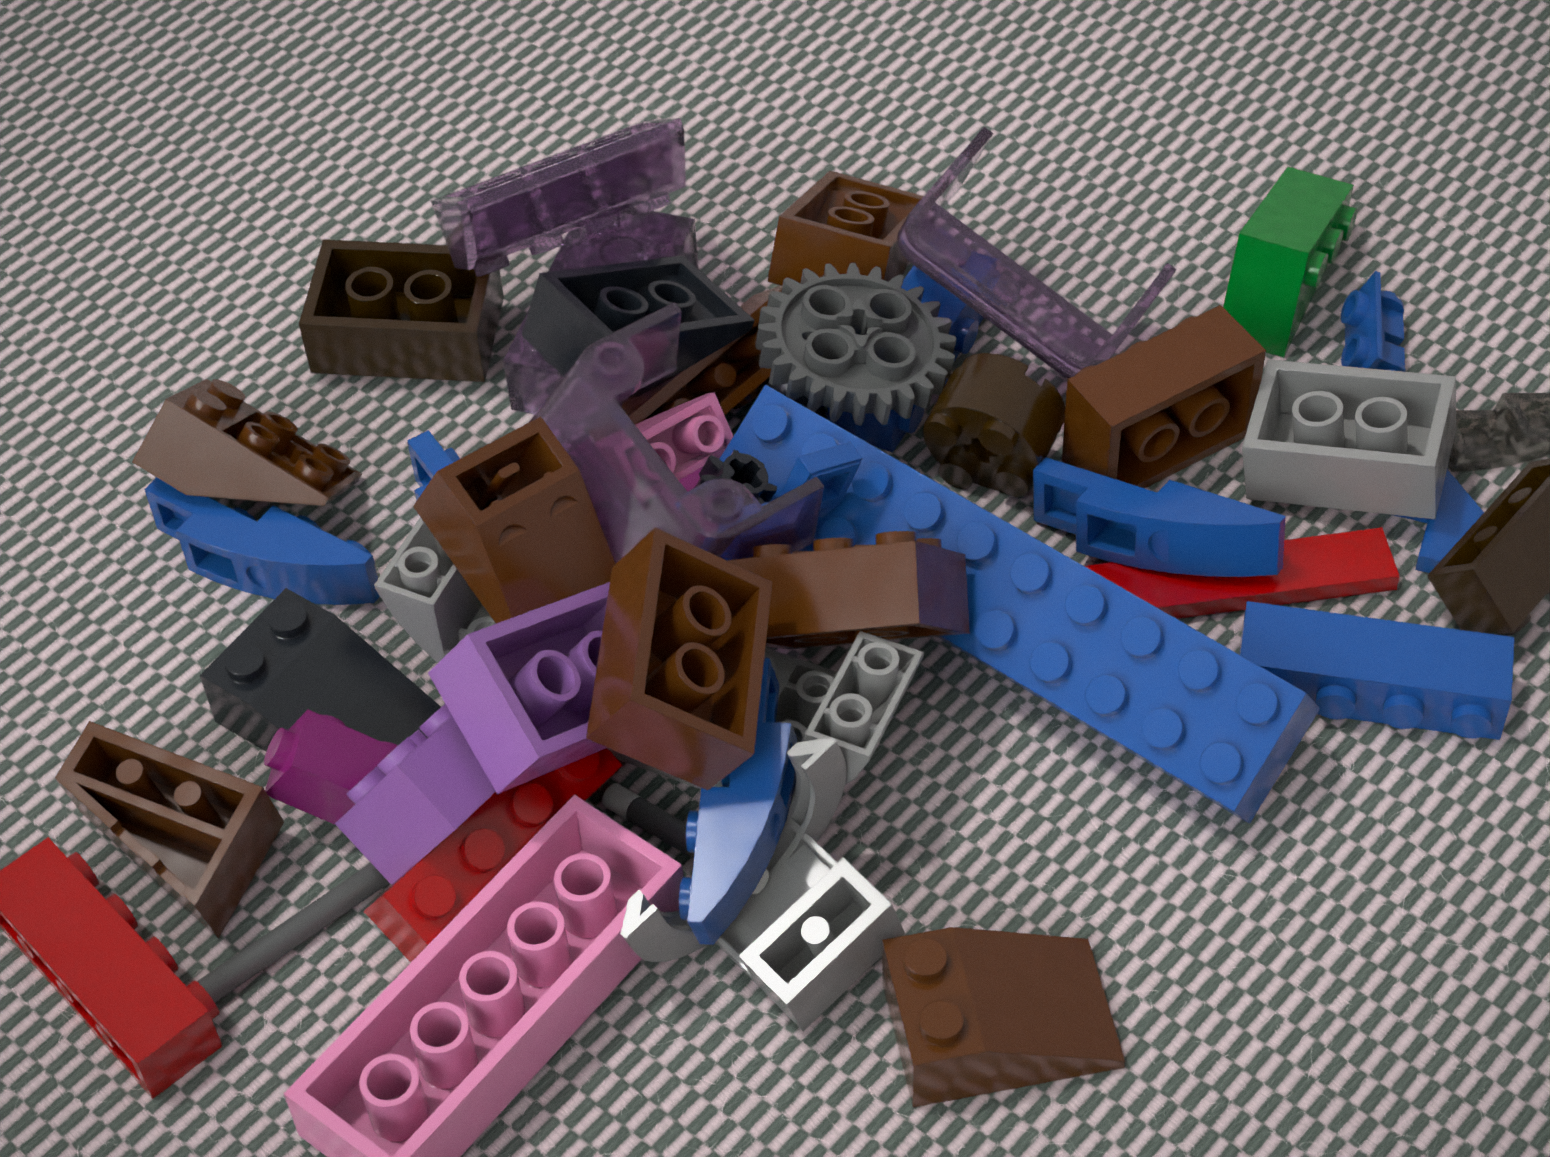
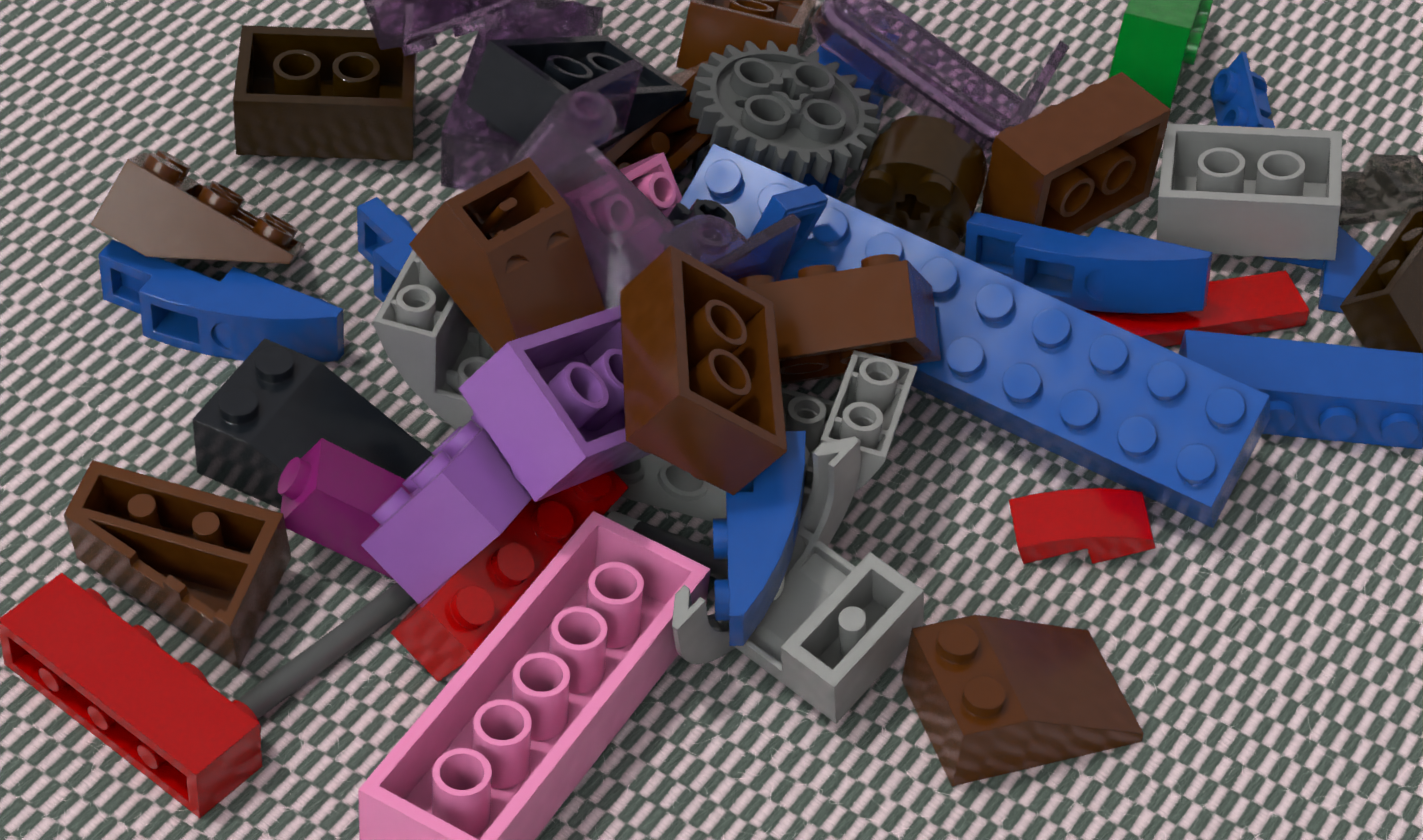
camera: 15 degrees left, 5 degrees down
none -> red slope [1009,488,1156,564]

